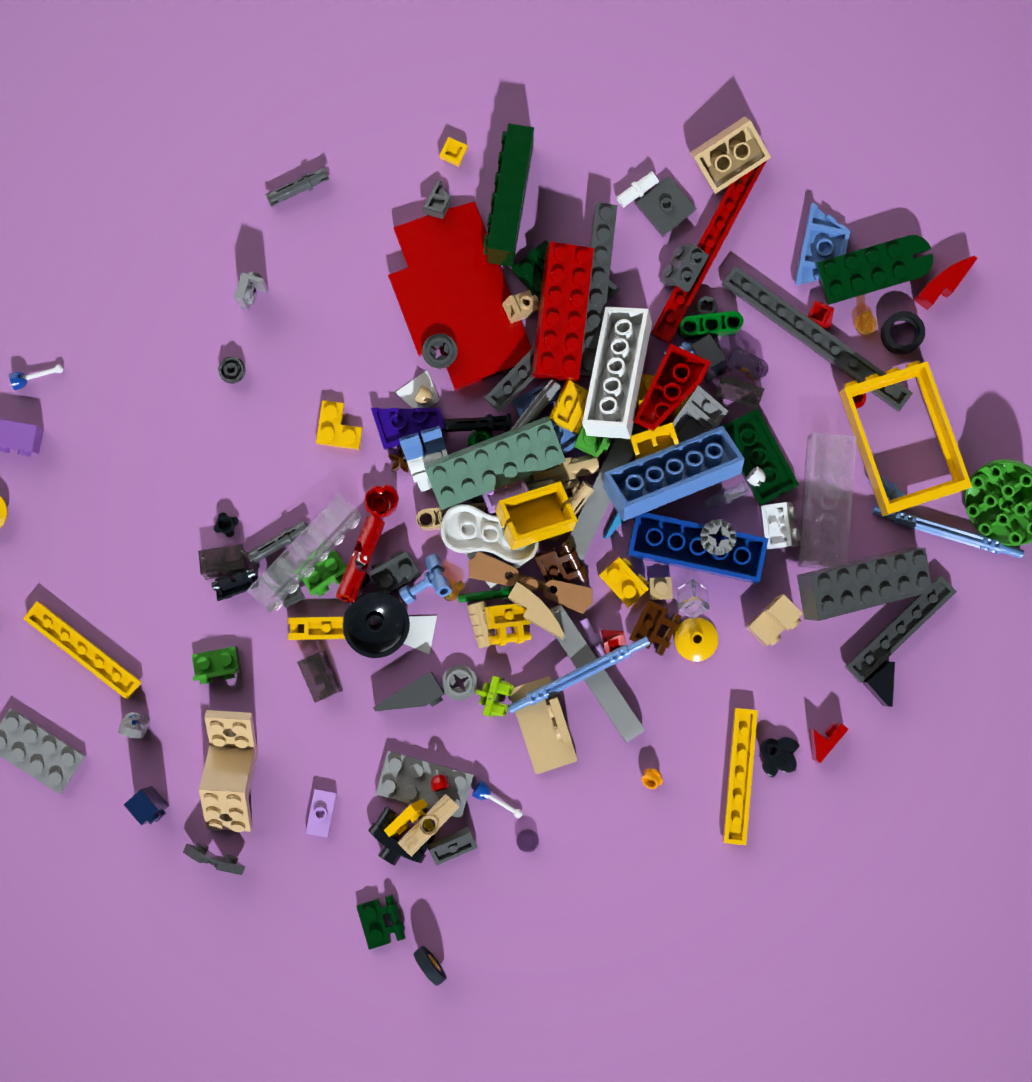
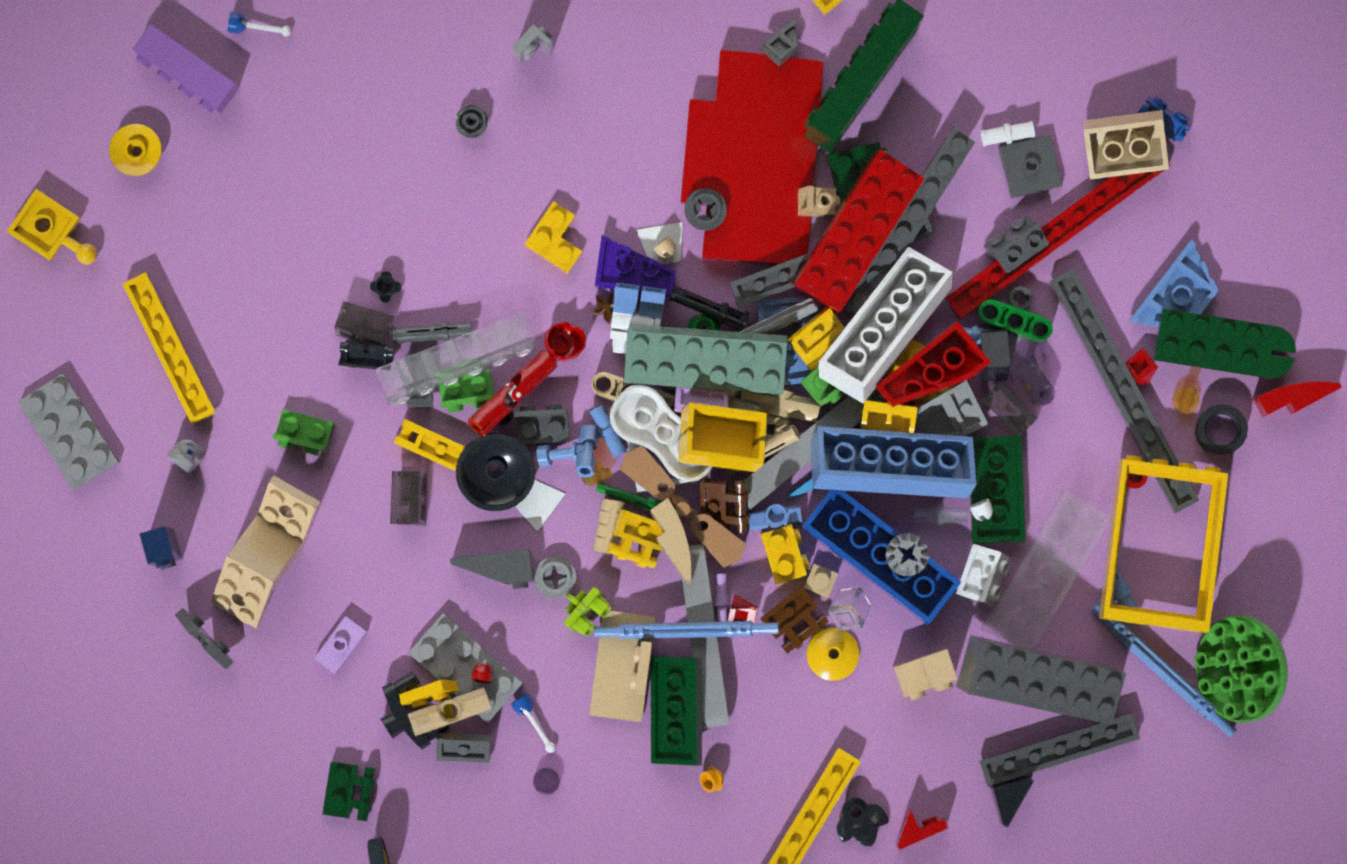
camera: 25 degrees right, 0 degrees up
none -> medium blue pin [589,404,628,458]
none -> dark green plate [650,656,702,766]
none -> medium blue bar [747,504,802,531]
none -> blue hinge [1138,96,1192,142]

